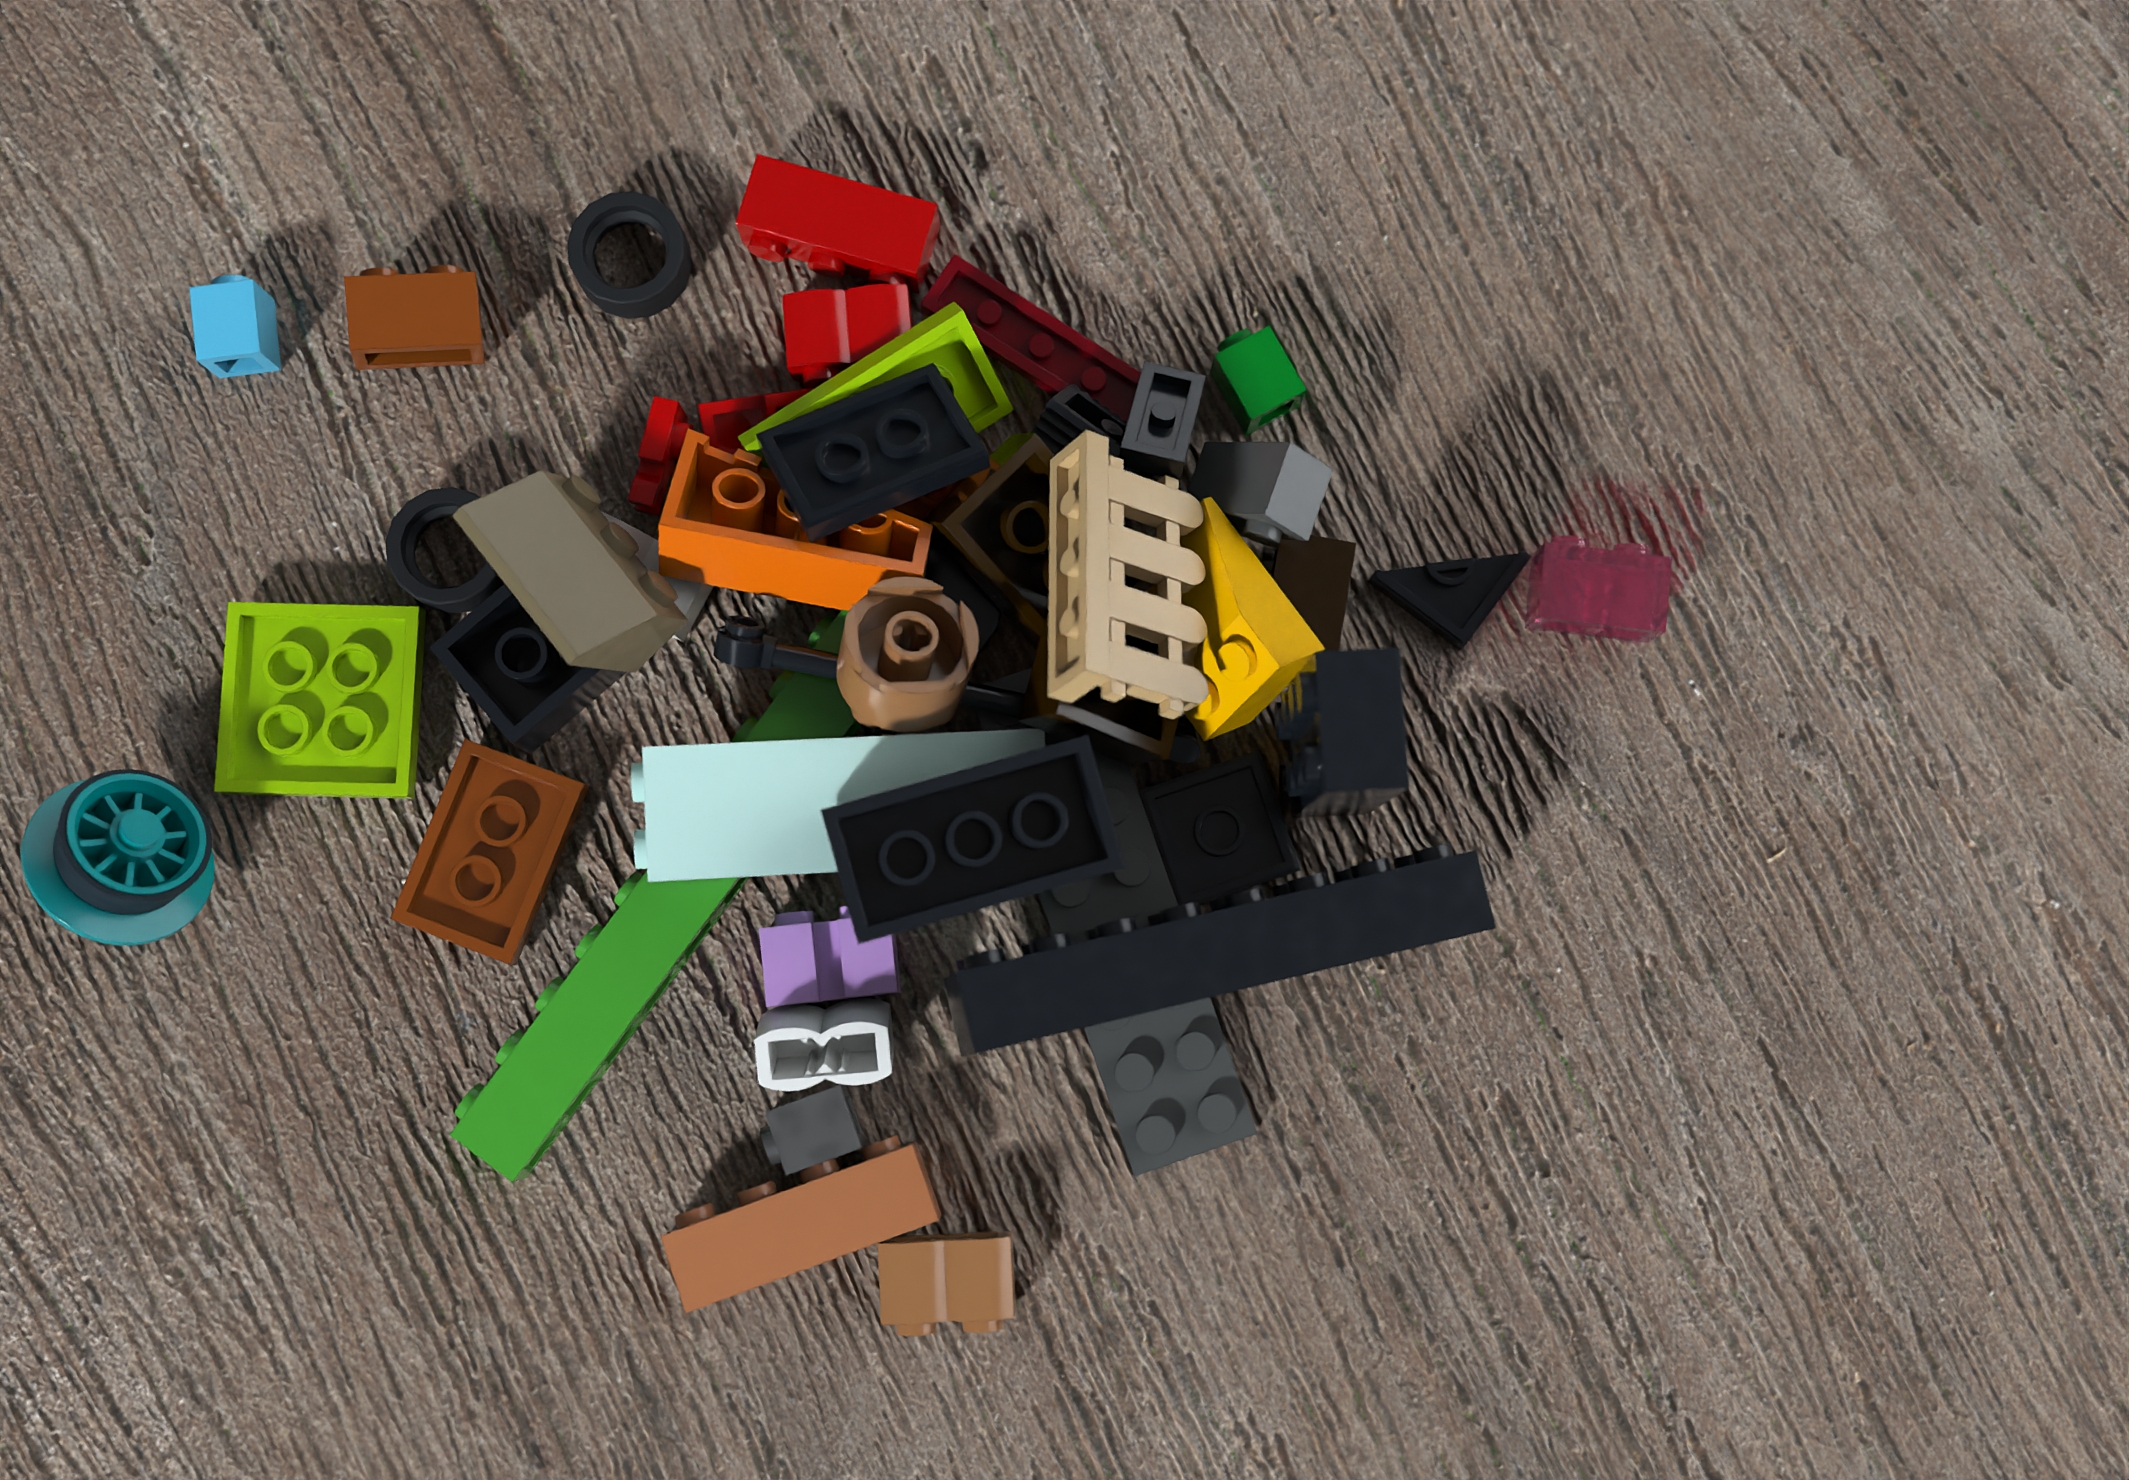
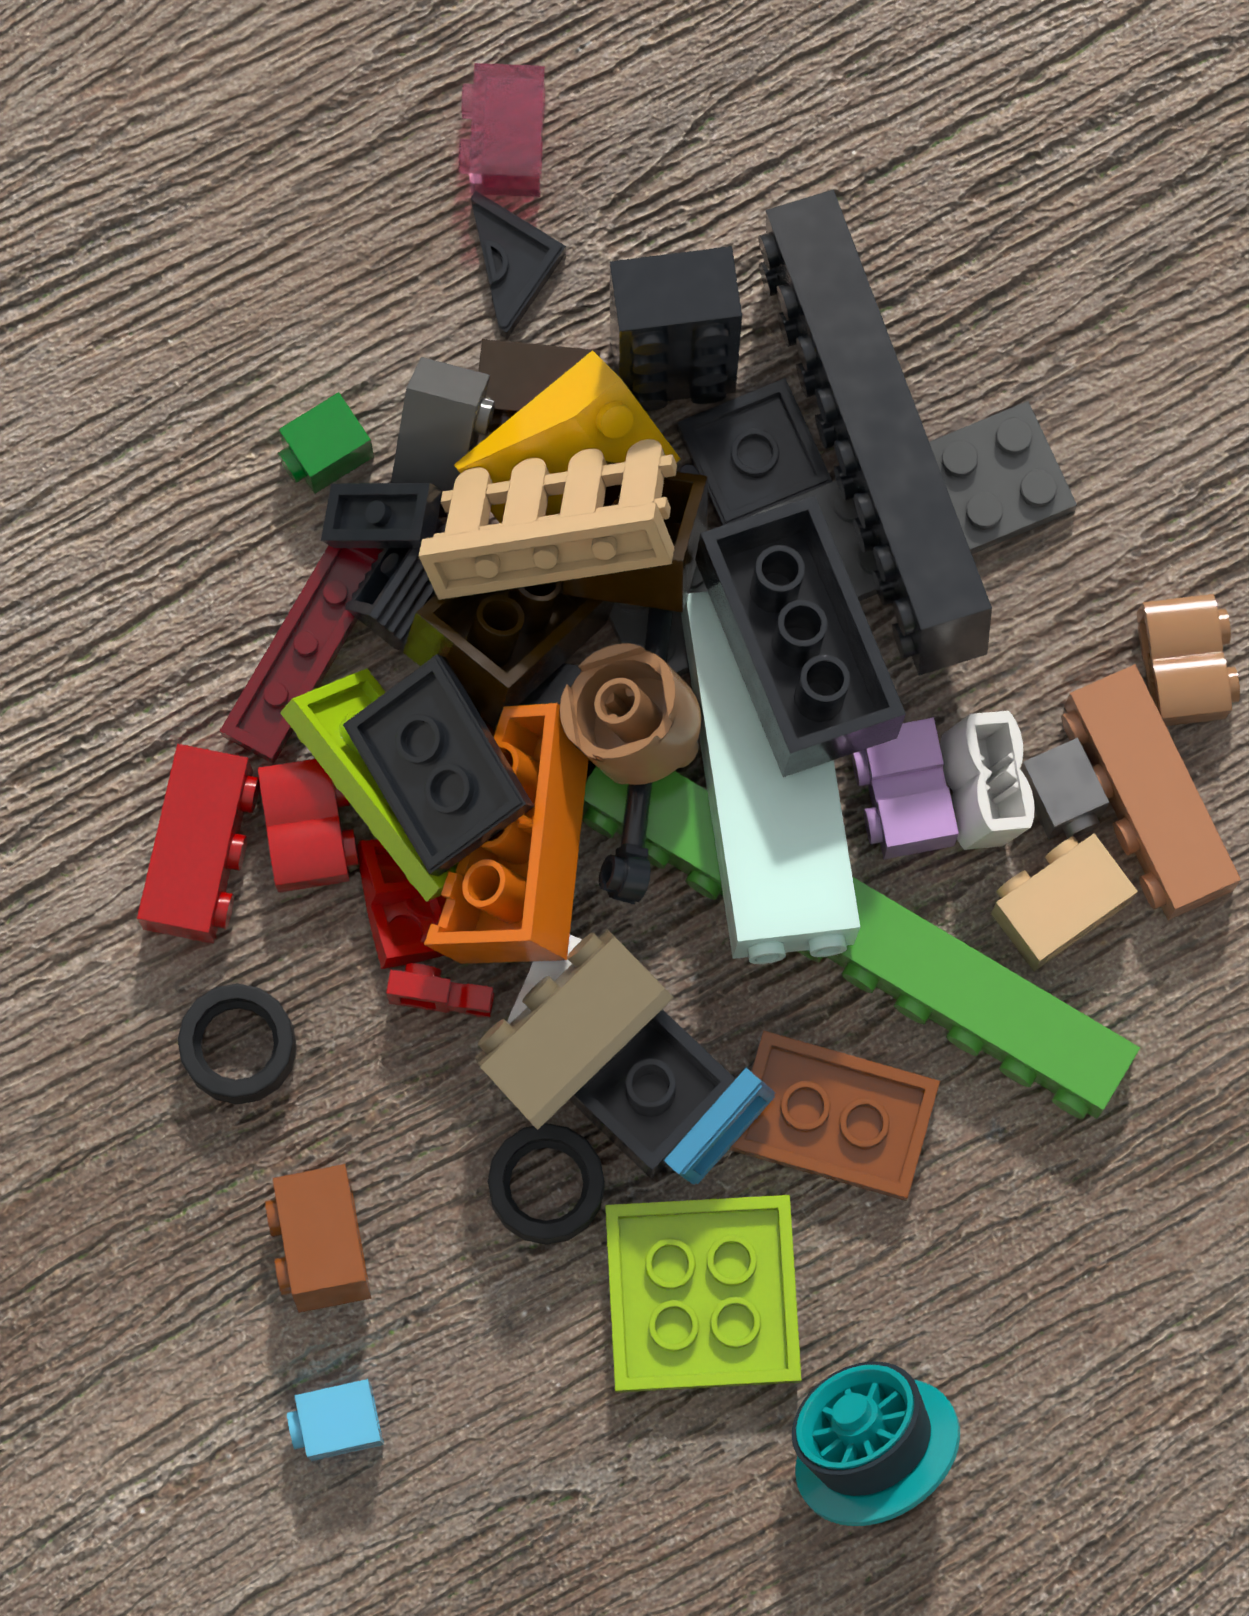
camera: 90 degrees left, 5 degrees down
none -> dark azure tile [663,1068,776,1185]
none -> tan brick [991,833,1138,972]

